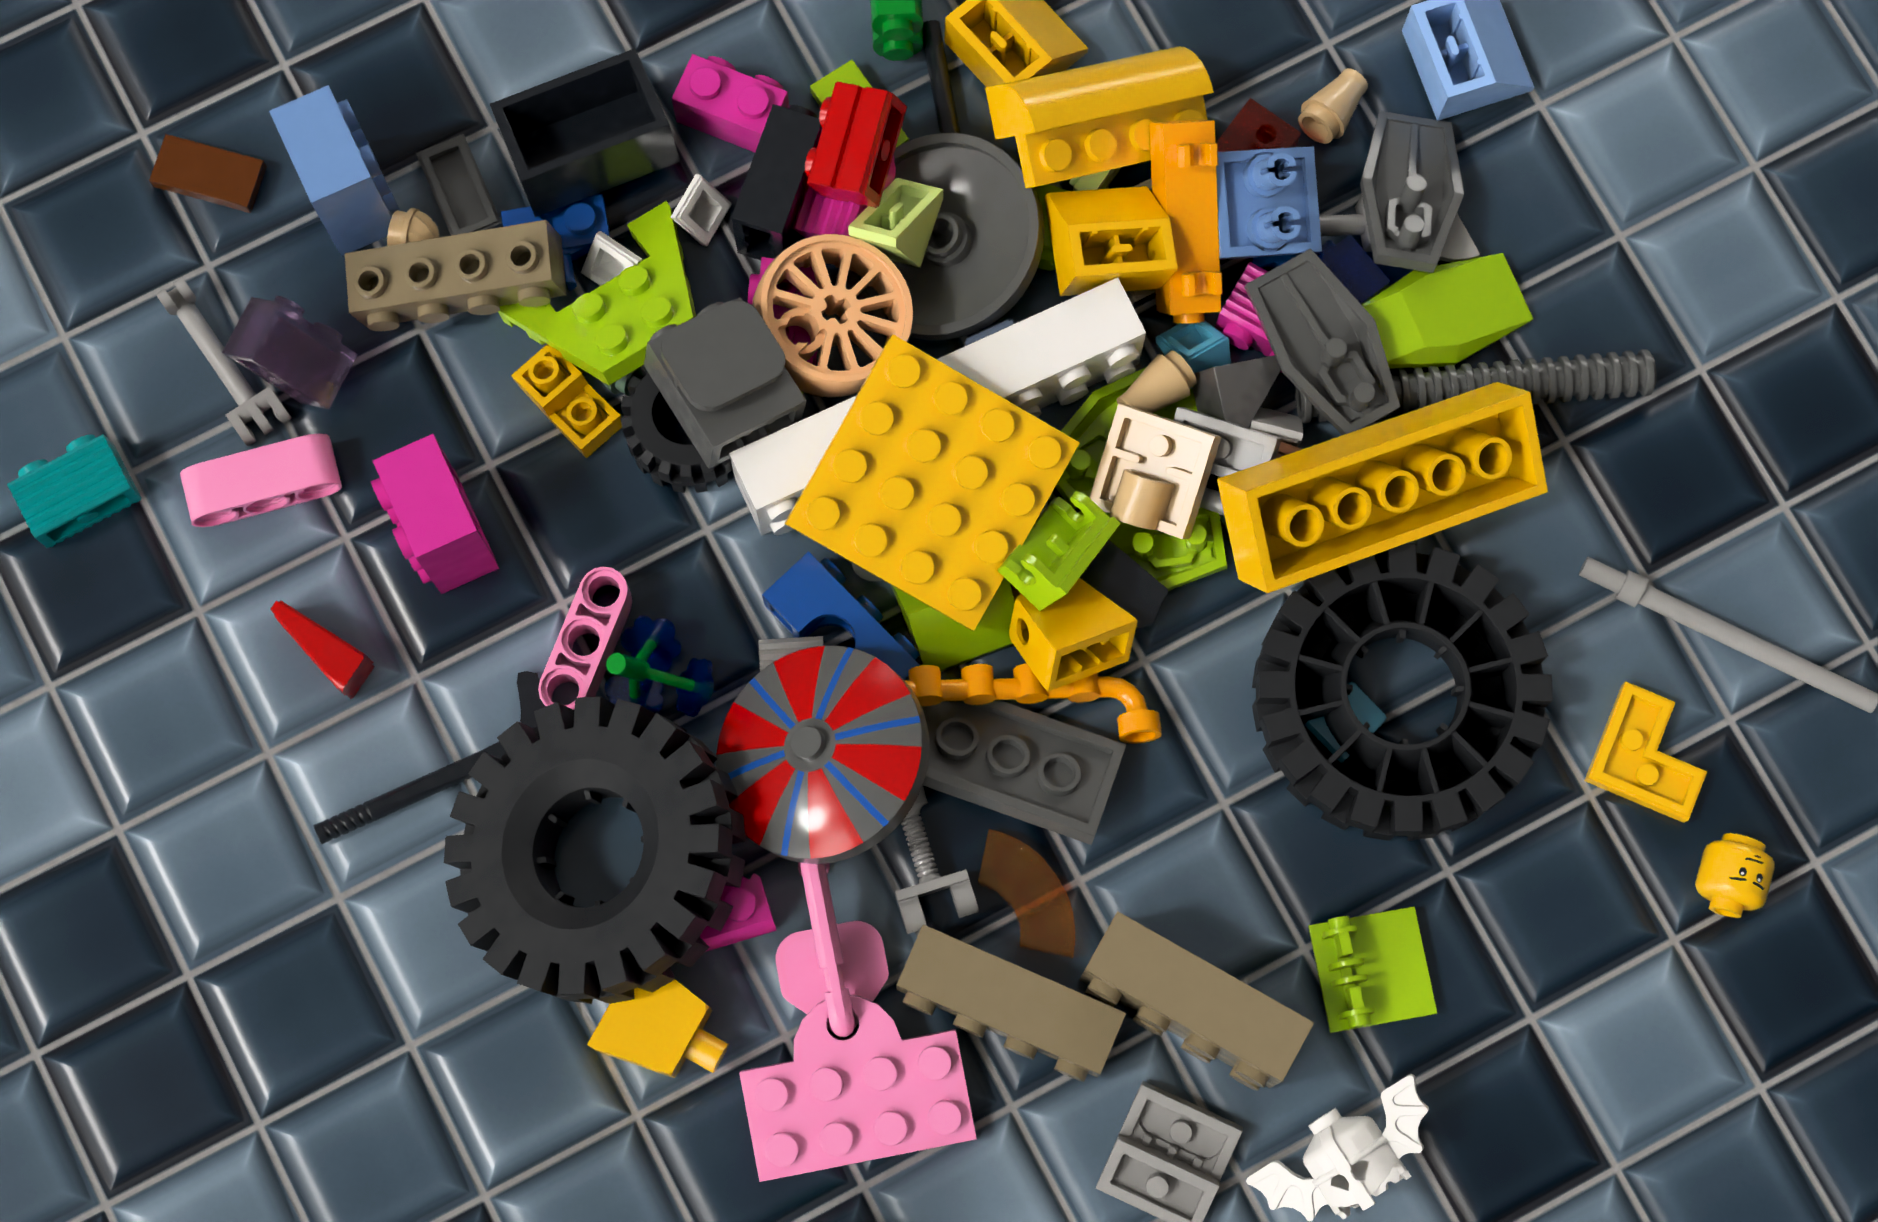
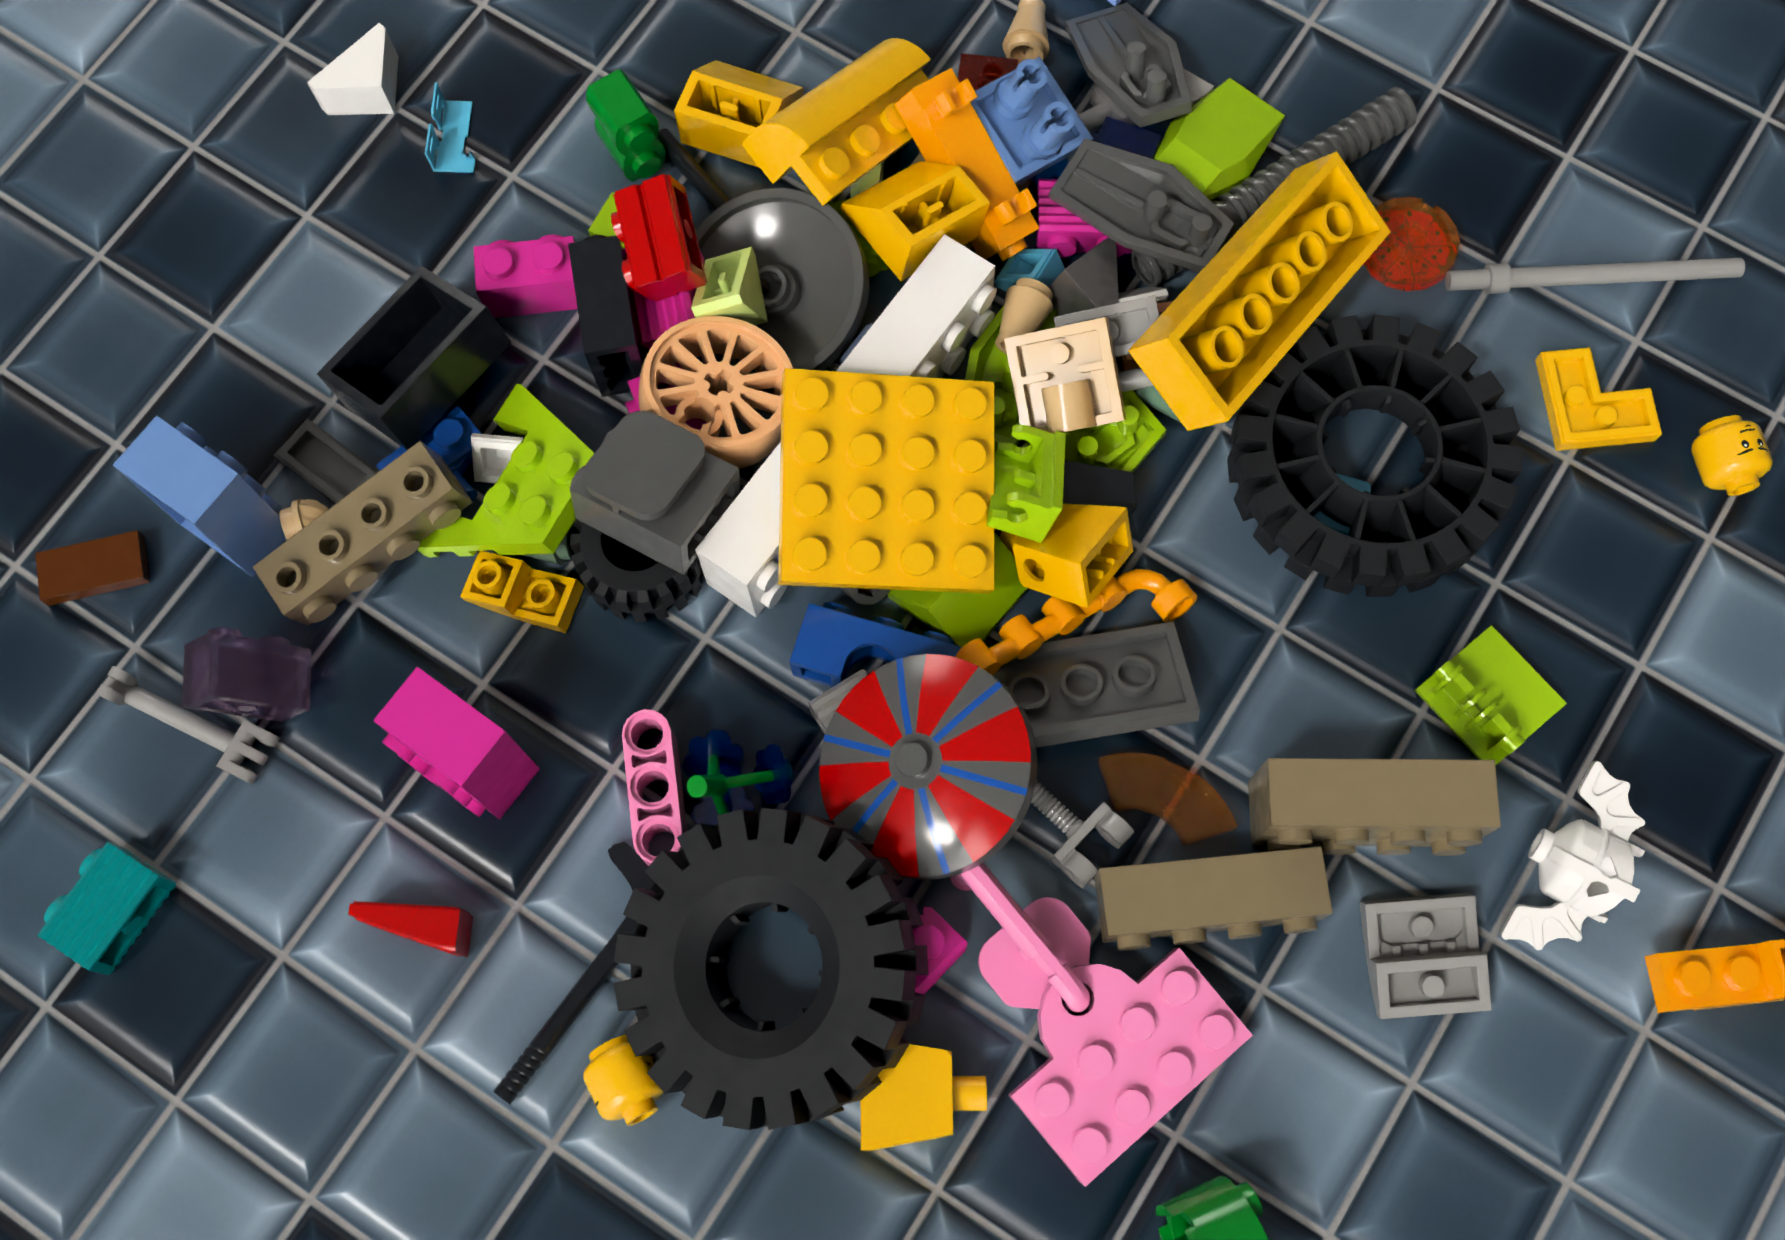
camera: 25 degrees left, 5 degrees down
bright pink beam [180,434,342,527] -> none
white slope [671,174,732,247] -> none
none -> yellow head [583,1035,664,1126]
none -> clear orange tile [1363,197,1460,292]

